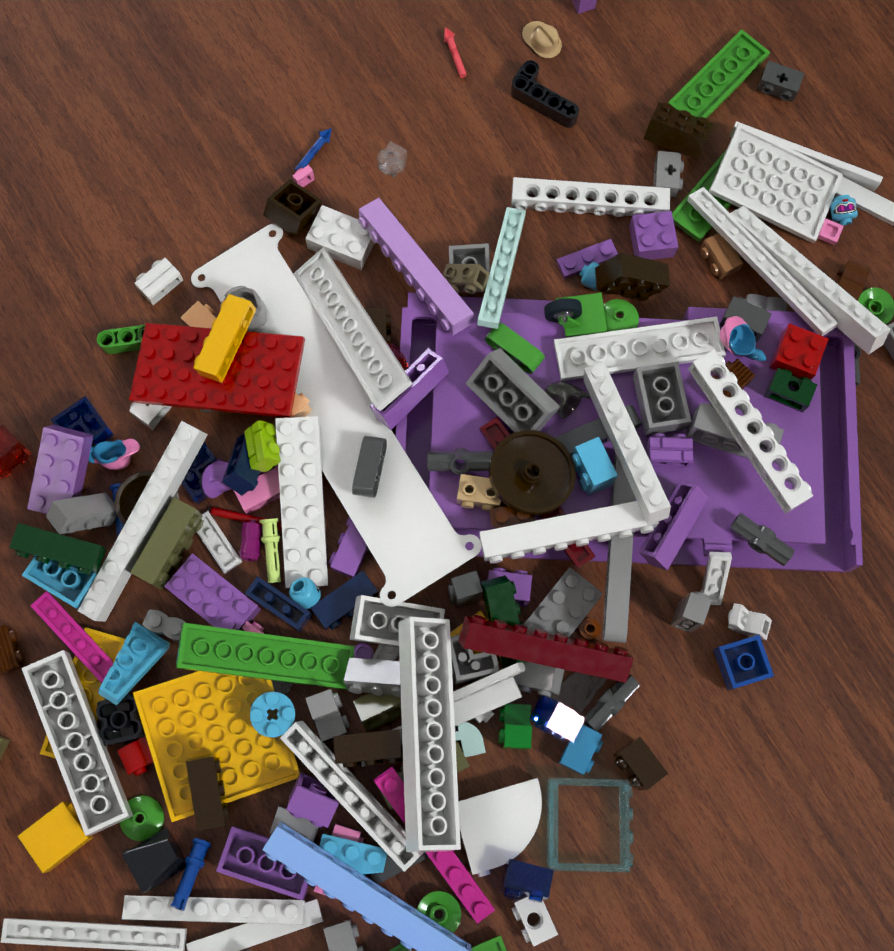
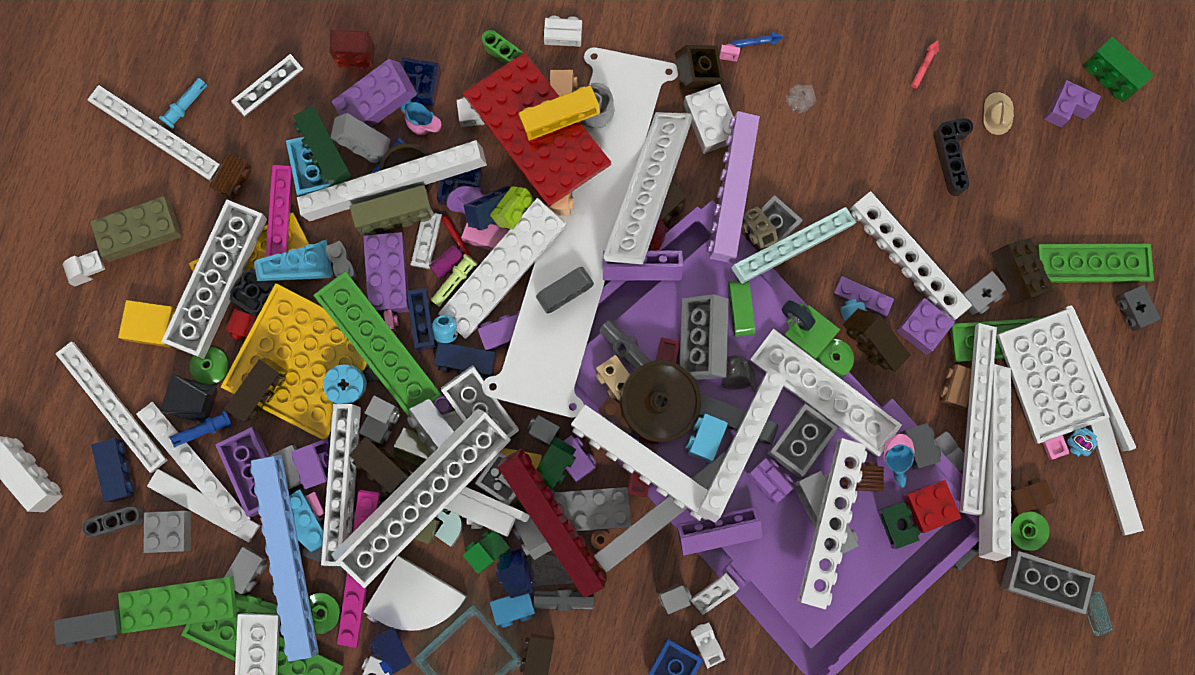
camera: 45 degrees right, 5 degrees up
dark grey piece [729,513,795,566] -> none

